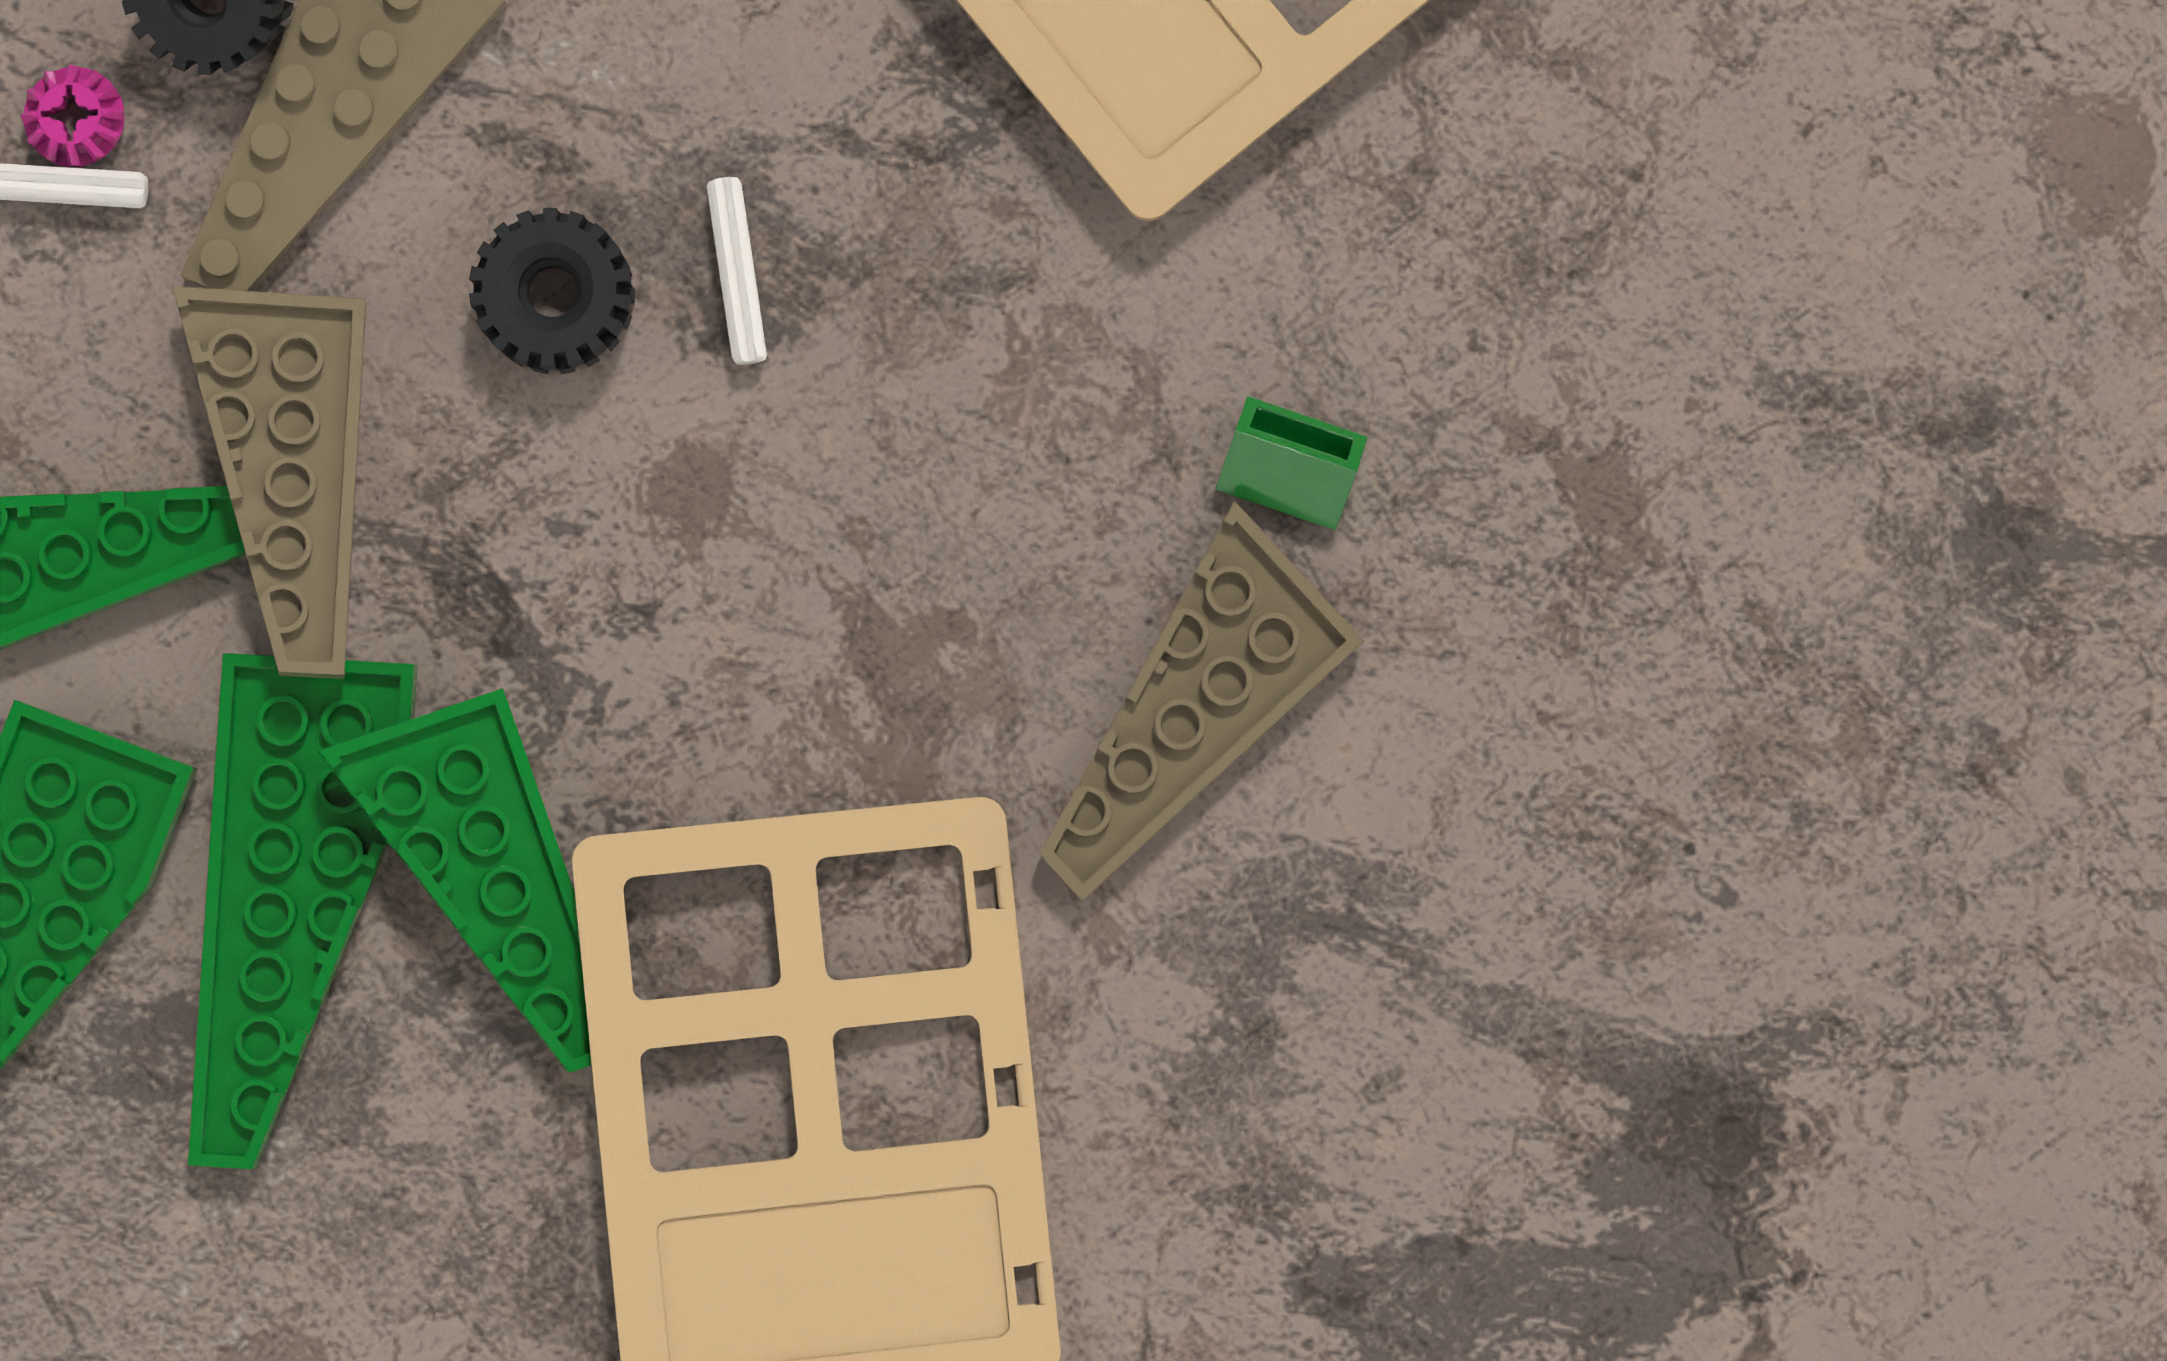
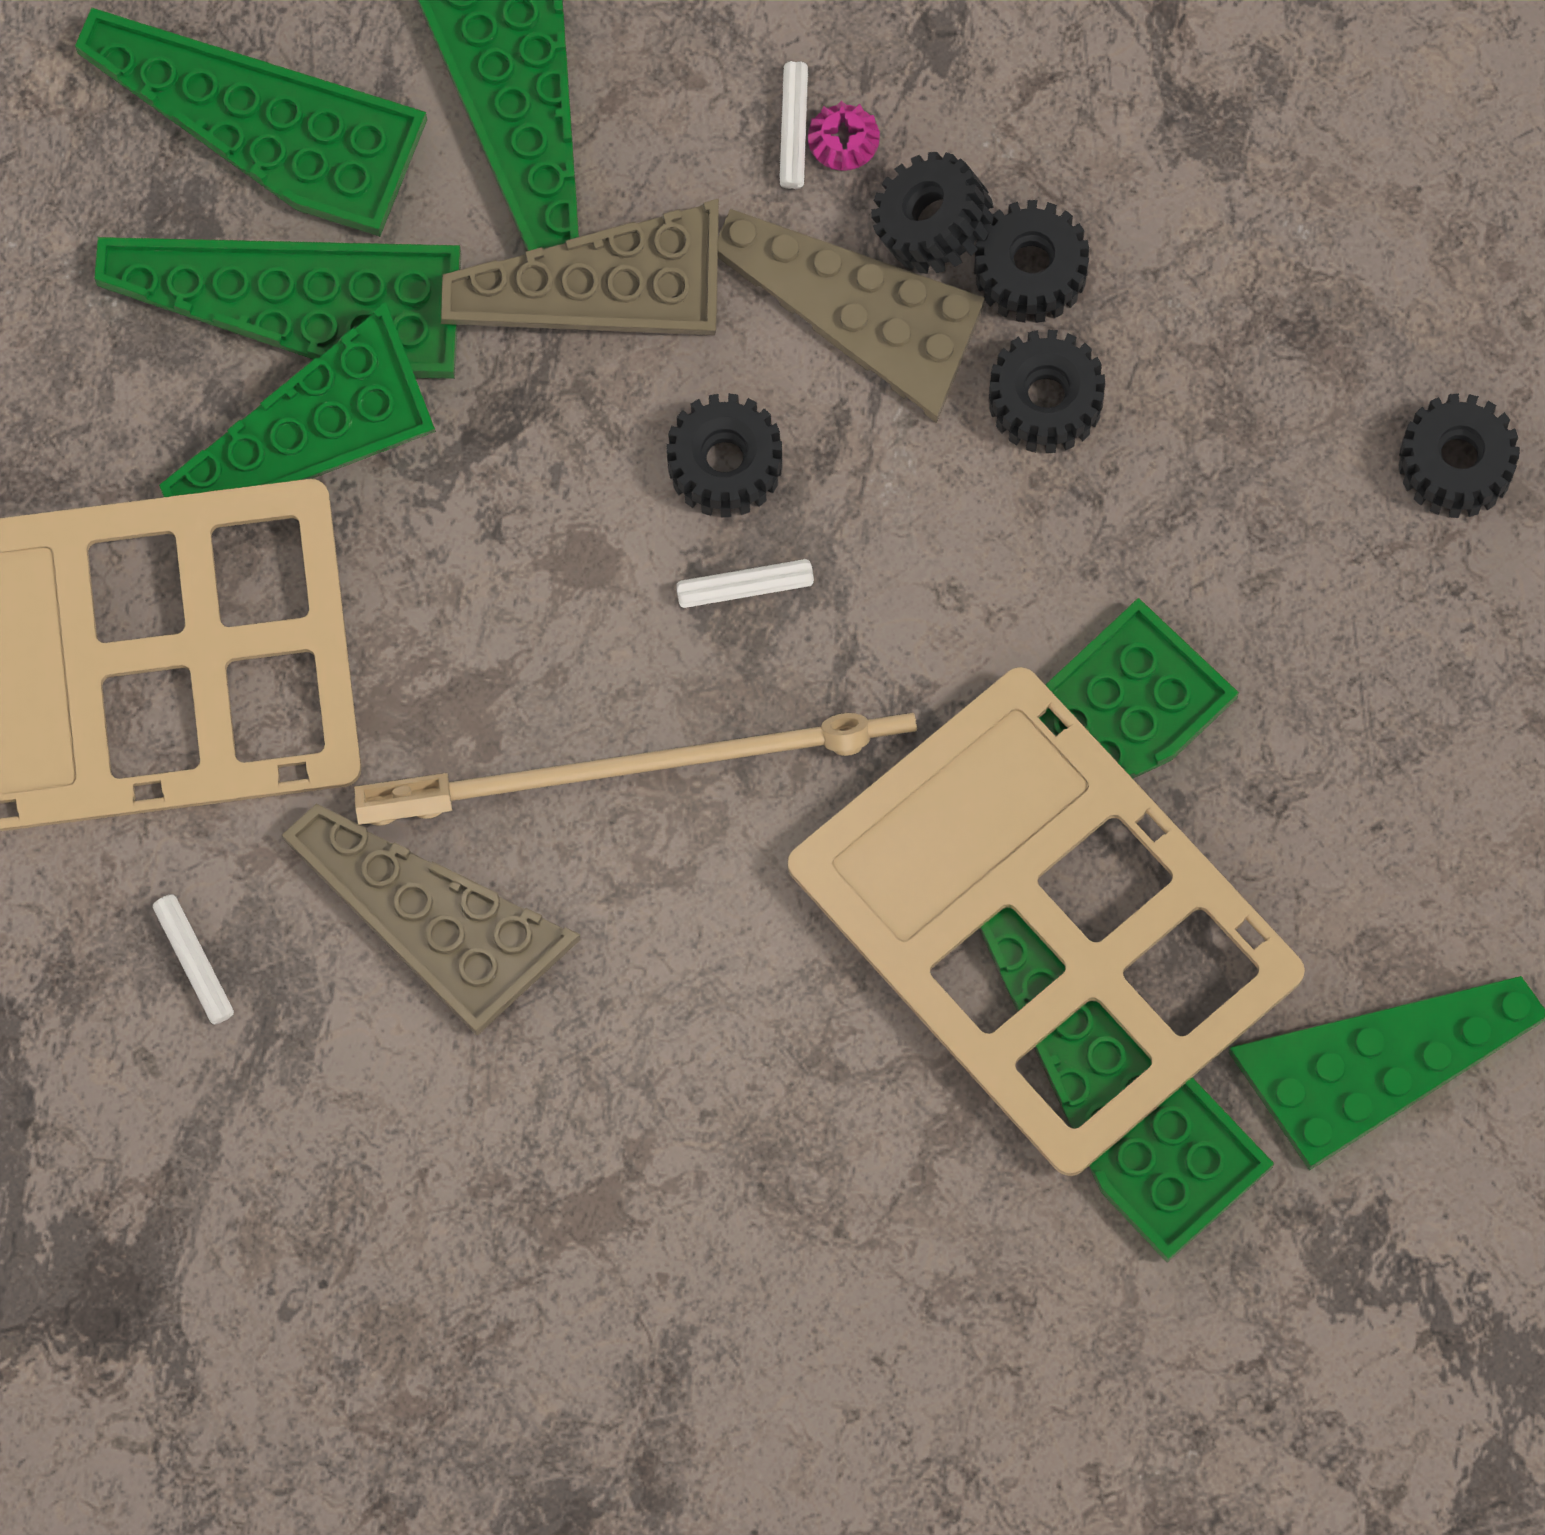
camera: 90 degrees right, 15 degrees down
green brick [1215,396,1368,530] -> none
none -> white axle [153,894,234,1024]
none -> tan bar [354,713,917,826]

